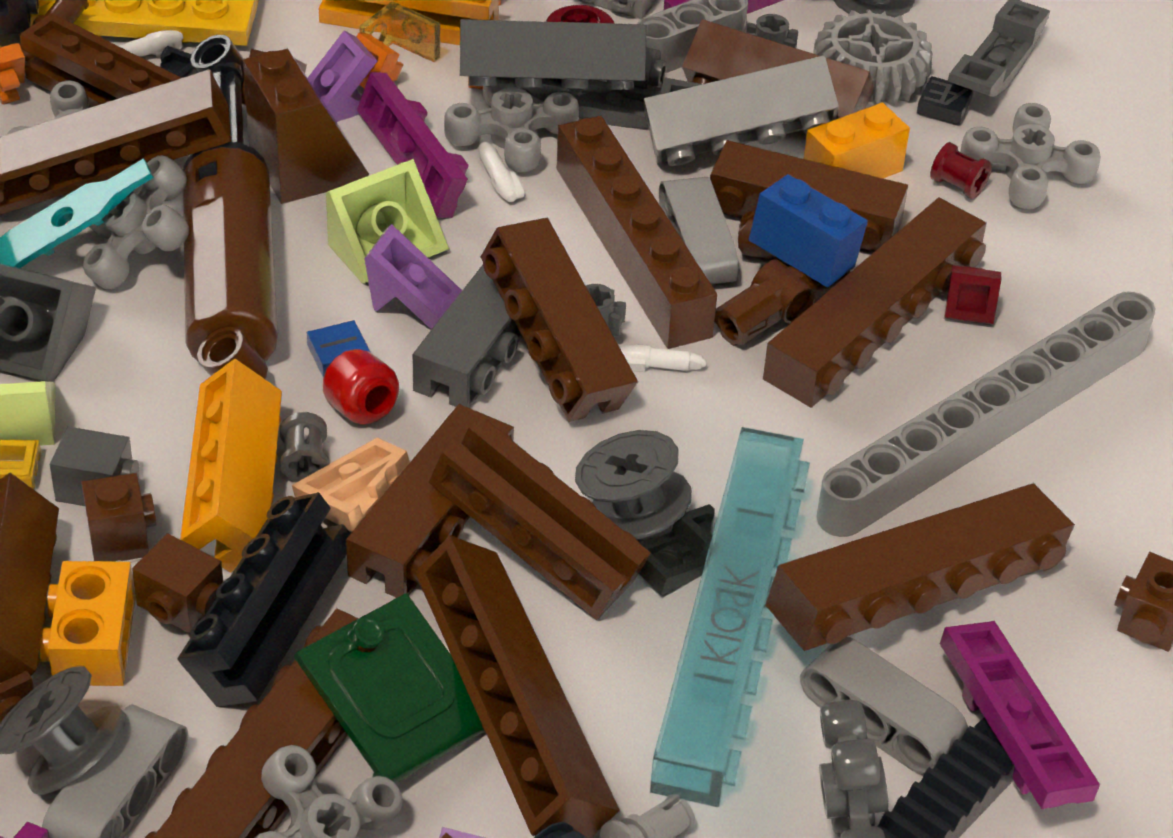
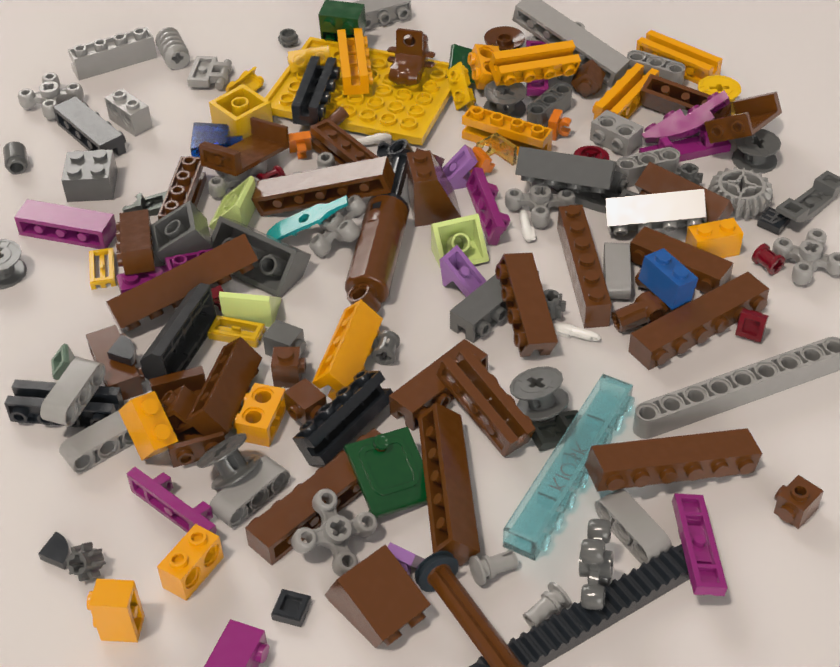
camera: 20 degrees right, 0 degrees up
light nougat wing [291,438,410,532] -> none
blue tile [306,320,371,377] -> none
red head [323,349,399,425] -> none

